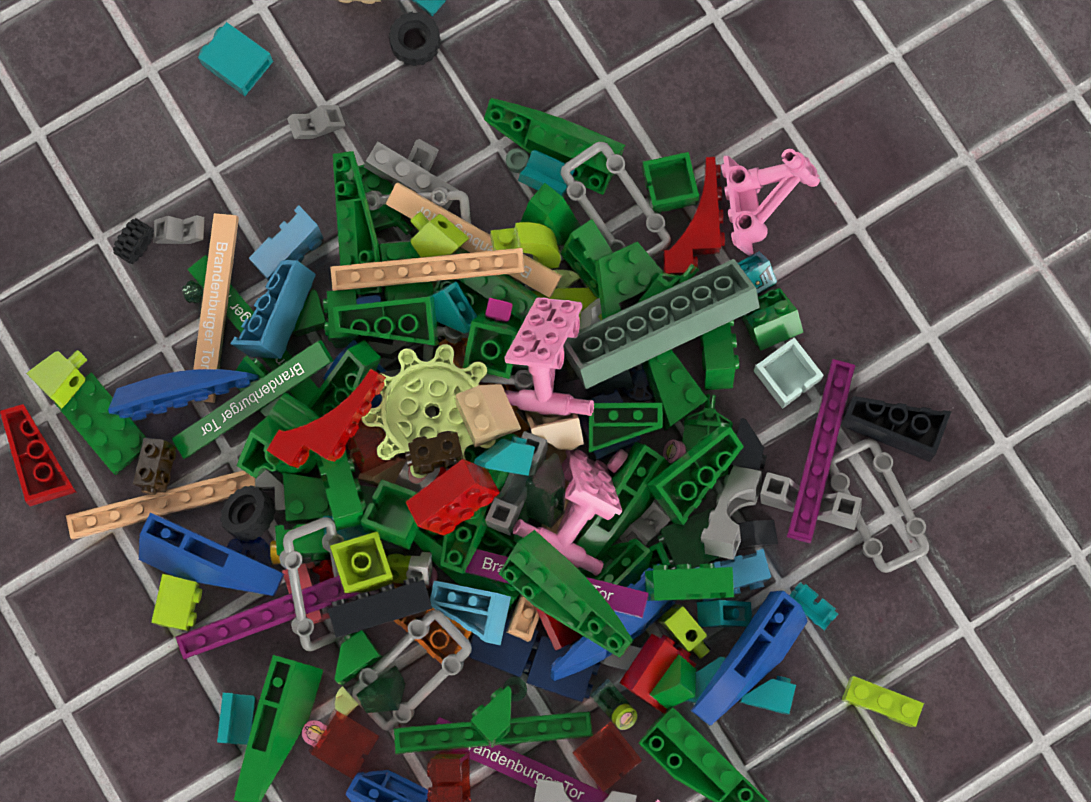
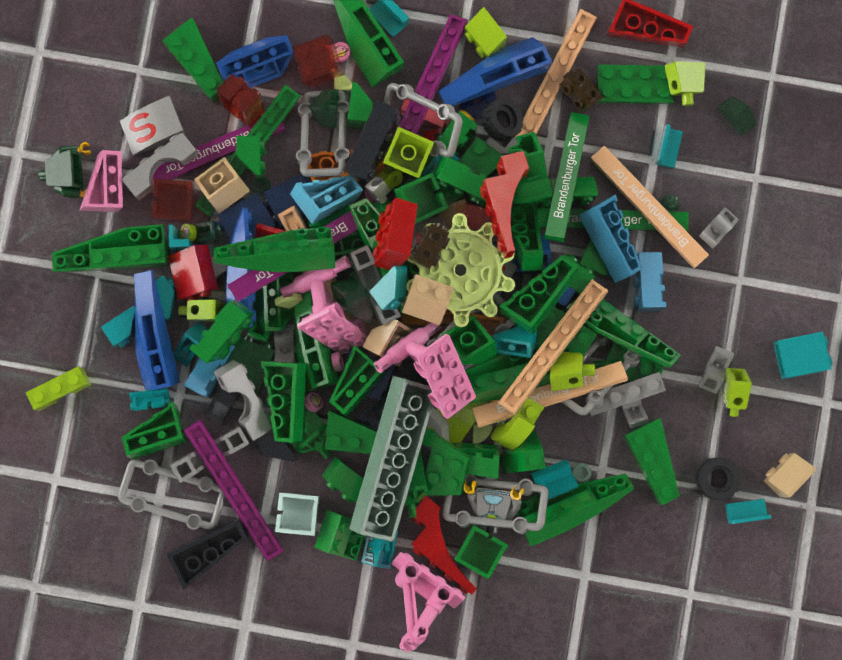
camera: 125 degrees right, 5 degrees up
blue wedge [108,369,259,420] -> none
black tyre [113,218,154,264] -> none
dark pink slope [485,298,513,323] -> none
green slope [650,655,696,709] -> none
none -> green wedge [122,402,187,460]
none -> teal panel [169,224,194,253]
none -> tan slope [194,157,250,214]
none -> yellowish green tile [275,293,302,309]
none -> torso [463,481,524,533]
none -> green wedge [623,418,680,505]
none -> teal panel [655,124,683,169]
none -> clear green slope [717,96,757,137]
none -> lime torso [723,368,752,417]

